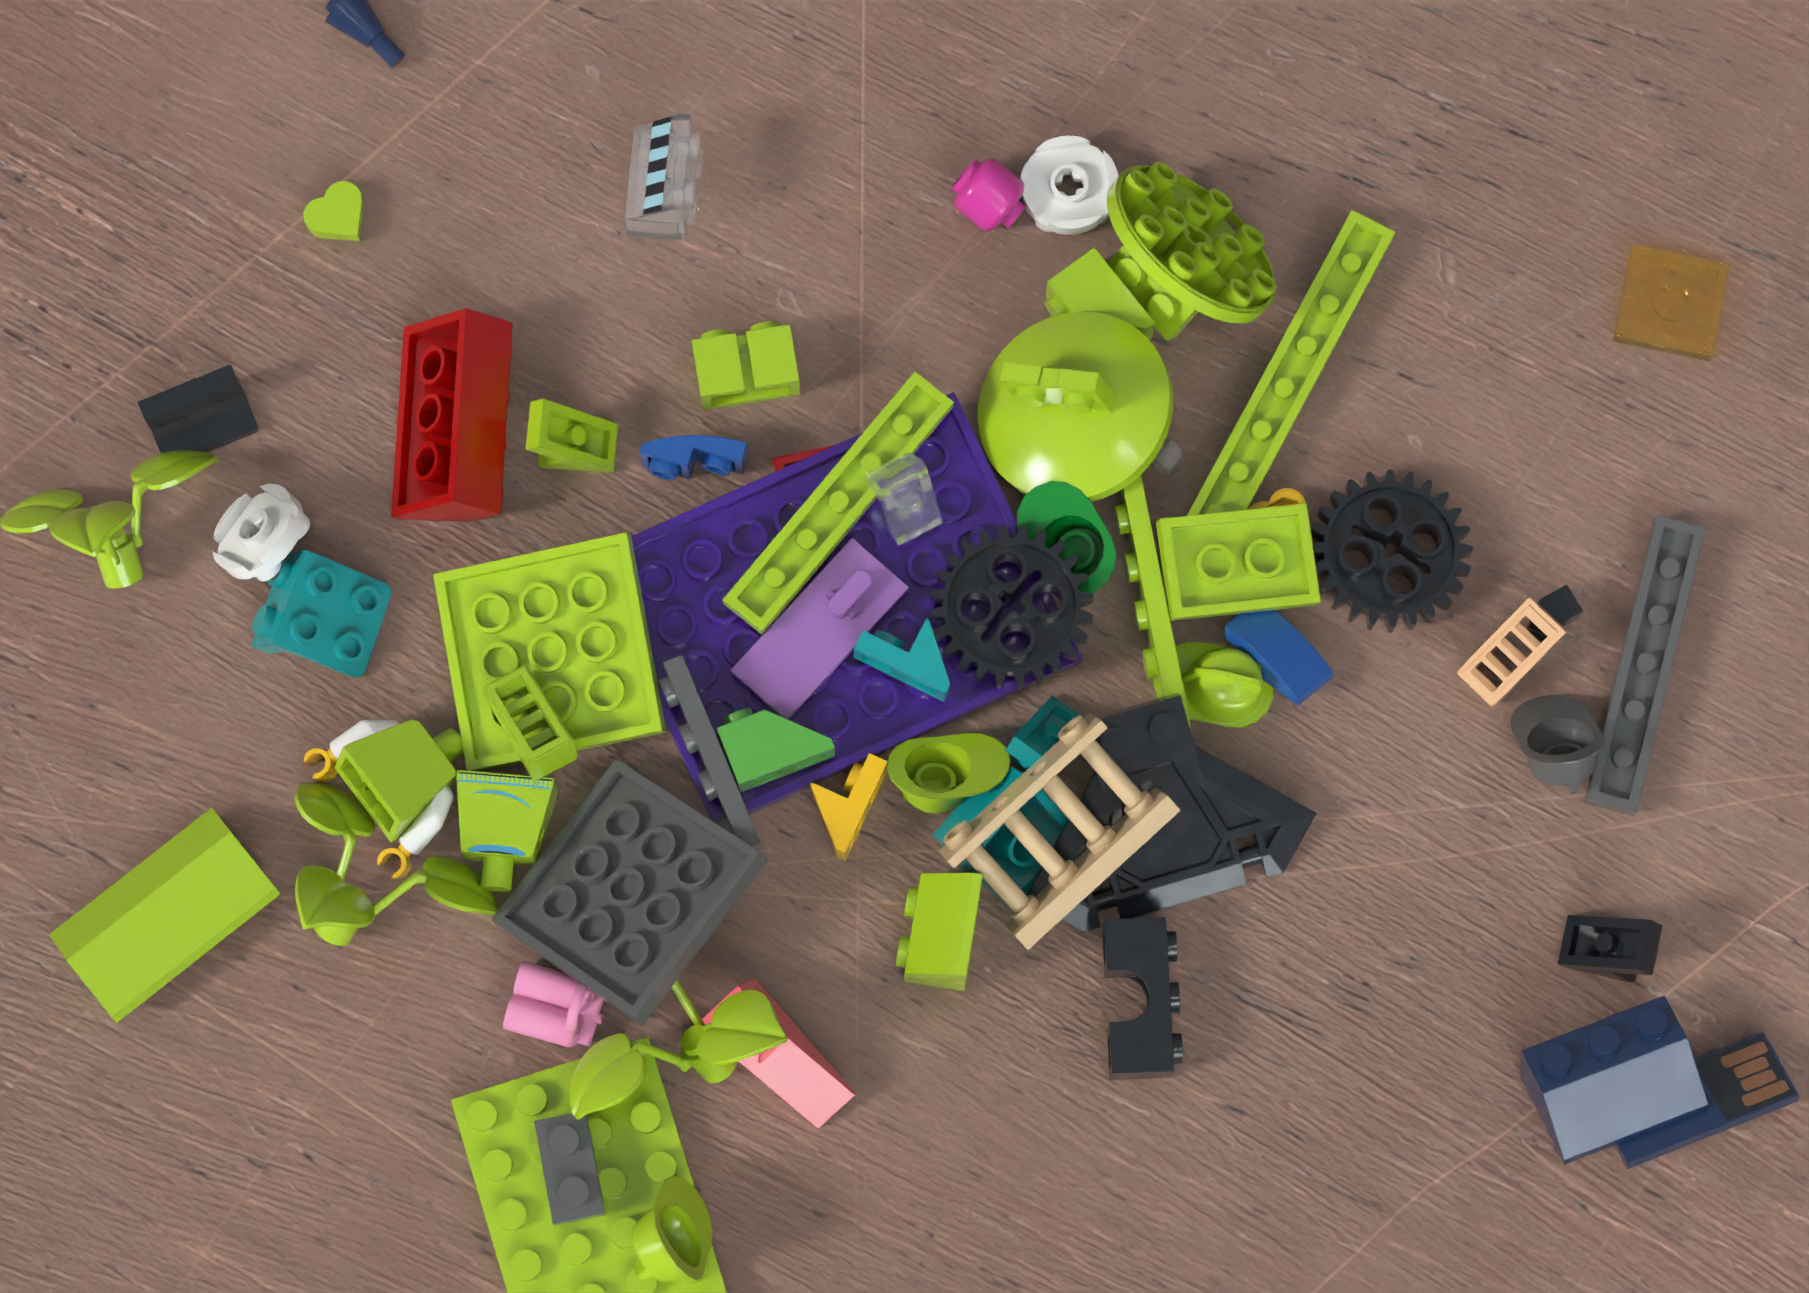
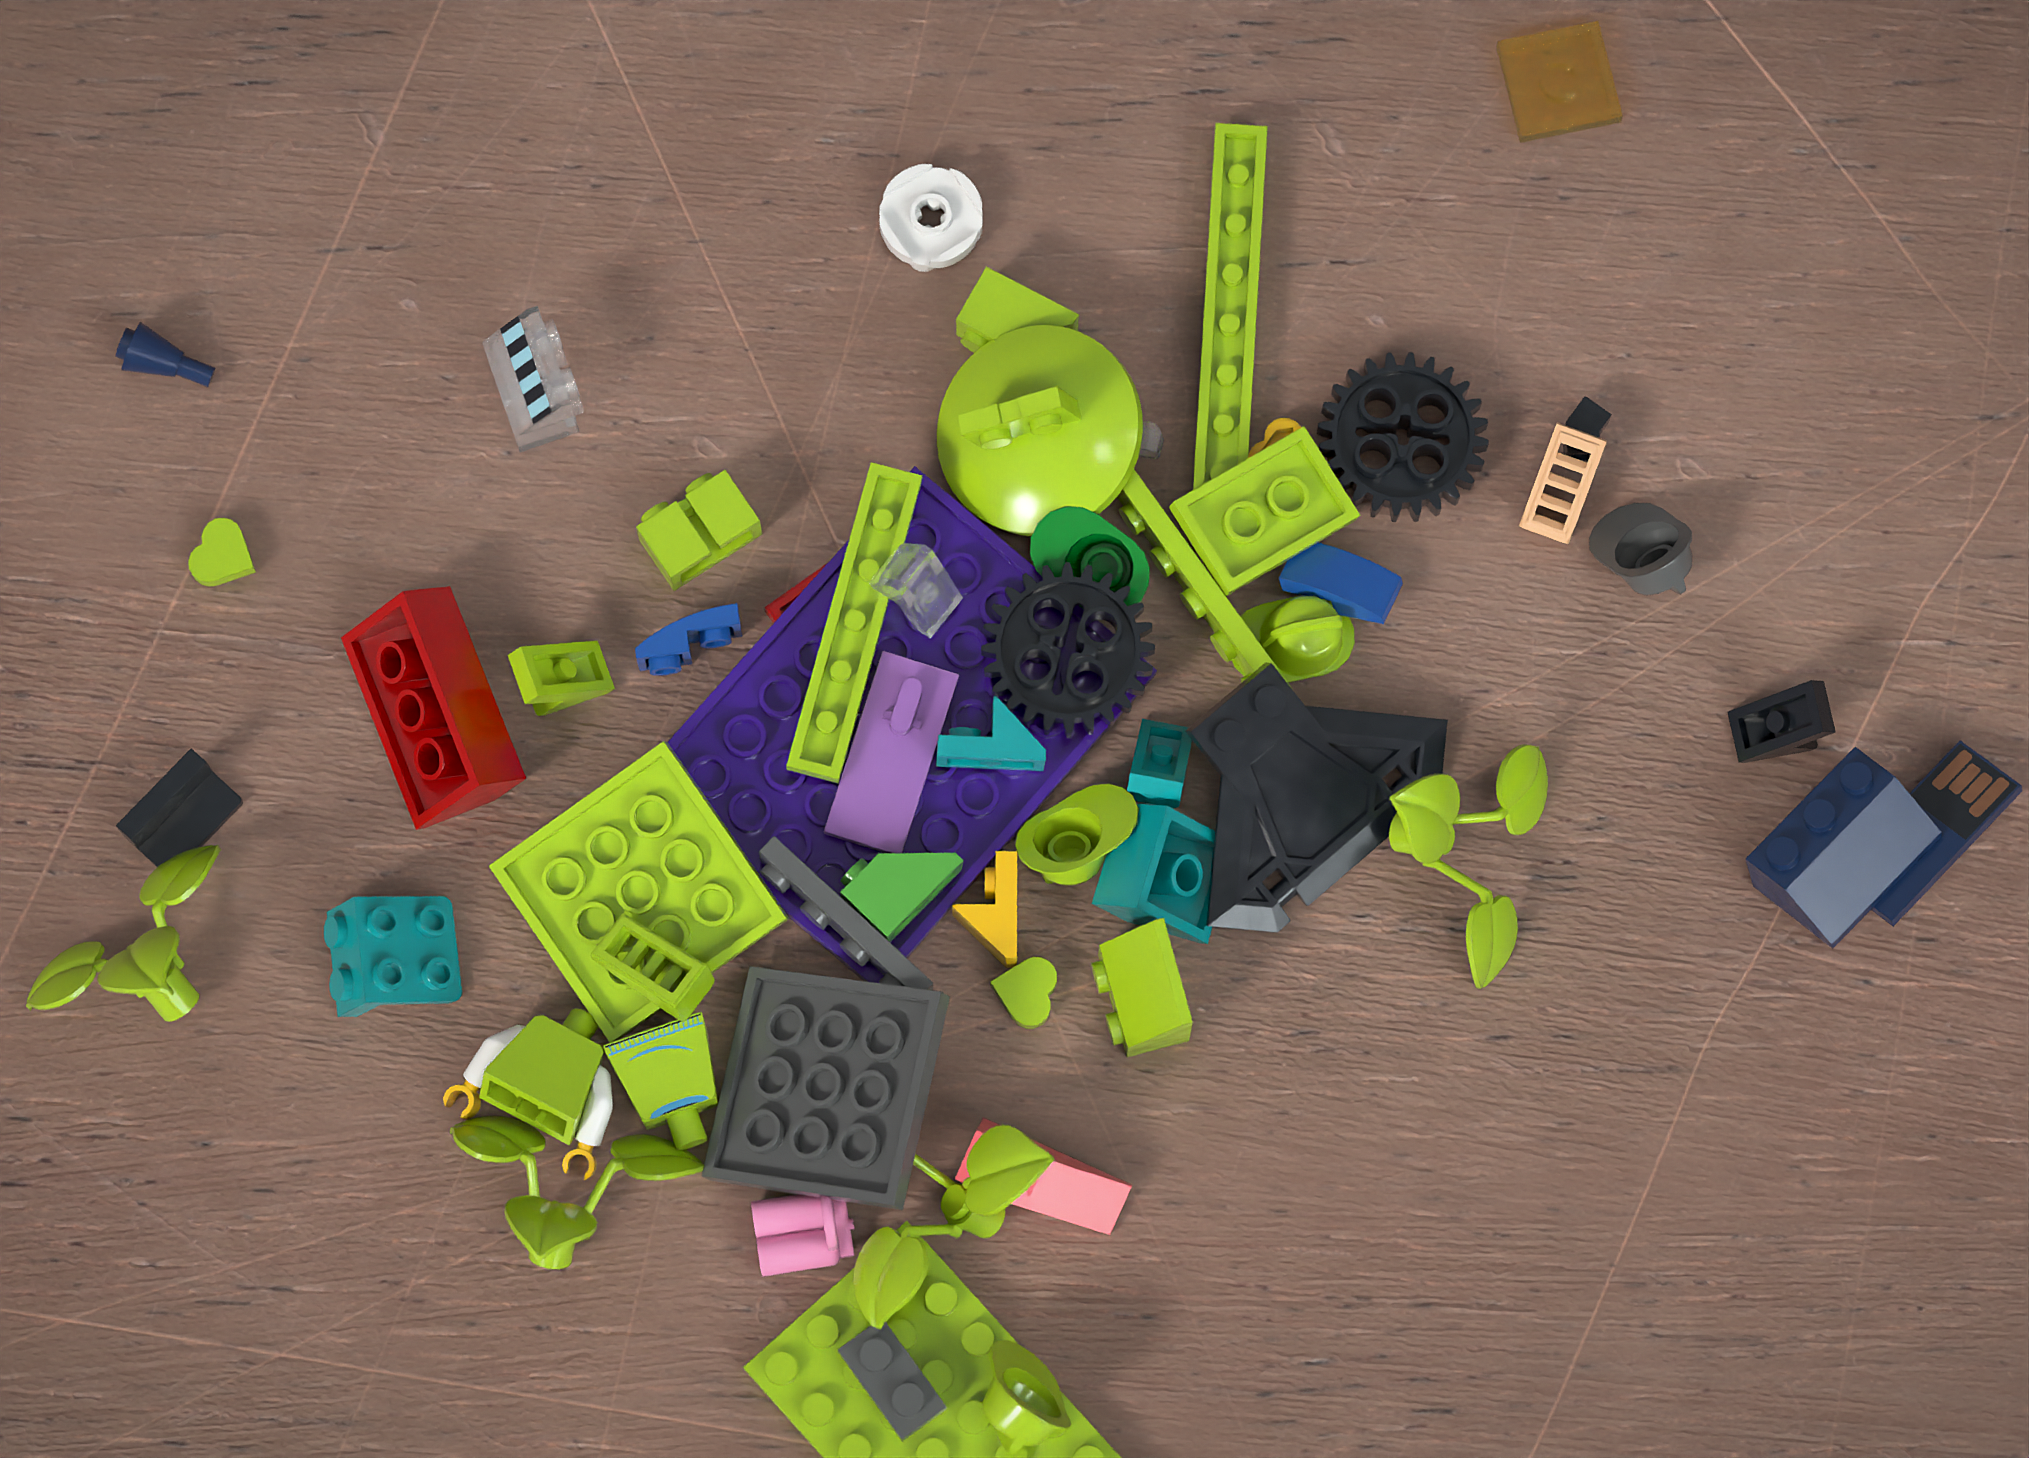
camera: 25 degrees left, 0 degrees up
lime slope [49,807,280,1023] -> none
white plate [212,484,310,582] -> none
tan fence [938,713,1181,950] -> none
dark pink head [951,158,1026,231] -> none
black arch [1102,917,1183,1080] -> none
lime bracket [1107,161,1277,341] -> none
dark grey plate [1584,515,1706,816] -> none
none -> lime tile [990,957,1057,1029]
none -> lime plant [1389,744,1548,989]

